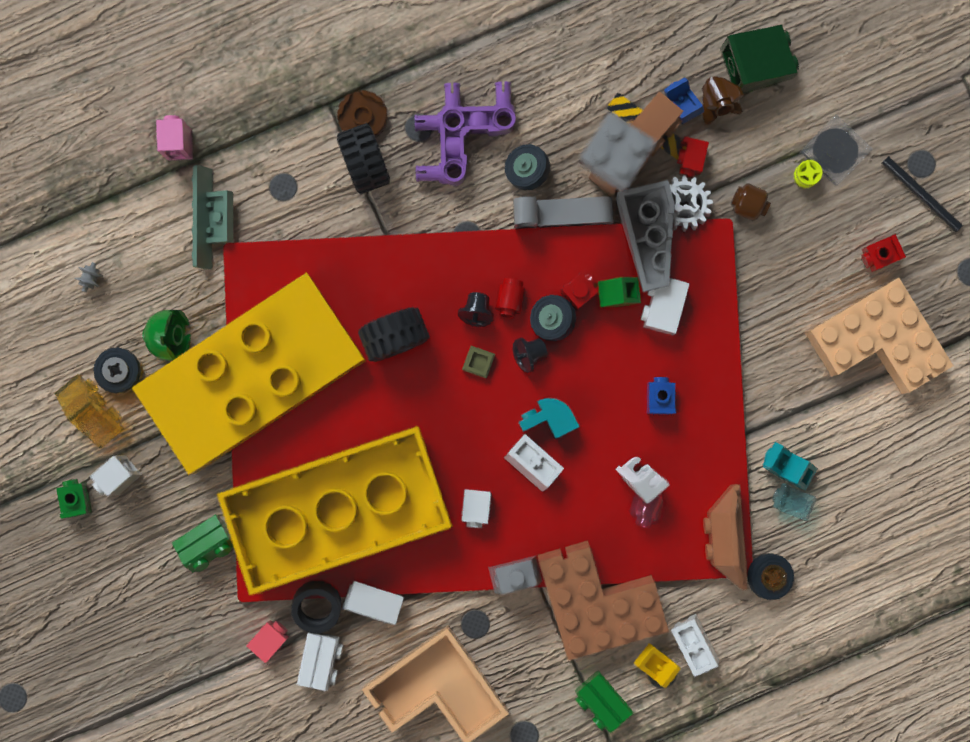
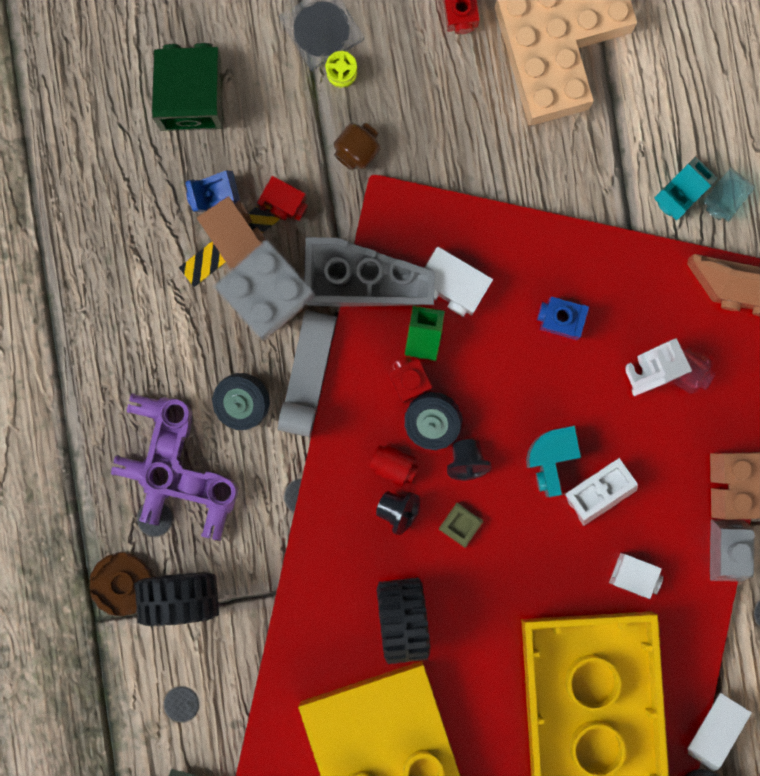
camera: 75 degrees left, 0 degrees up
white gear [669,175,713,232] -> none
reddish brown brick [702,76,744,125] -> none

